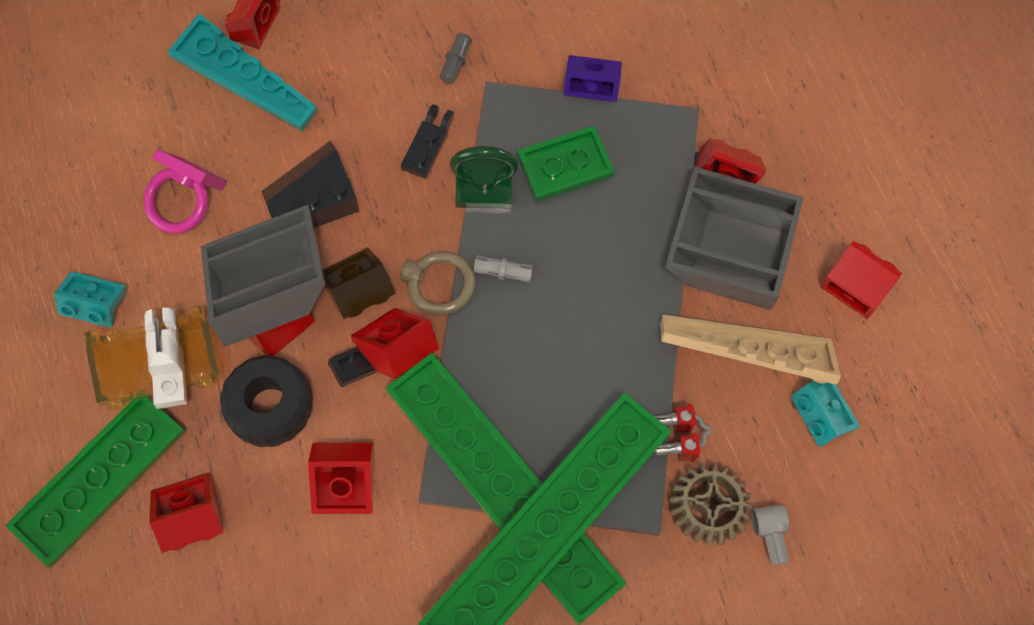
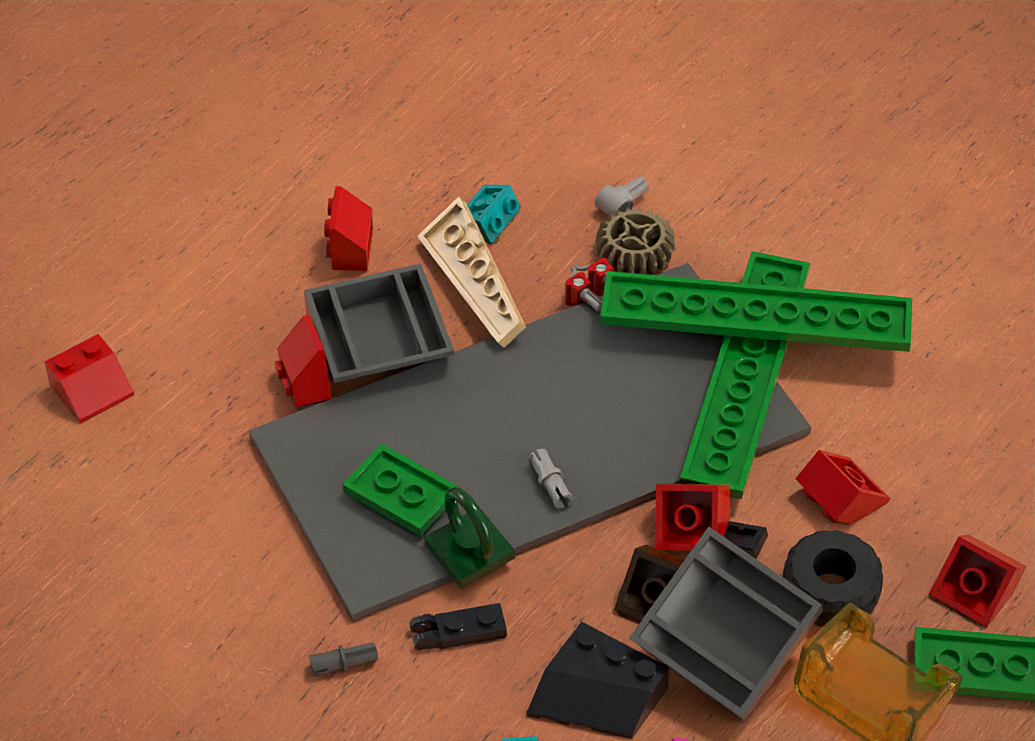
camera: 120 degrees left, 20 degrees down
white plate [144,308,187,409] -> none
dark tan piece [400,251,475,316] -> none
dark purple brick [563,55,622,102] -> none
none -> red slope [44,334,134,423]

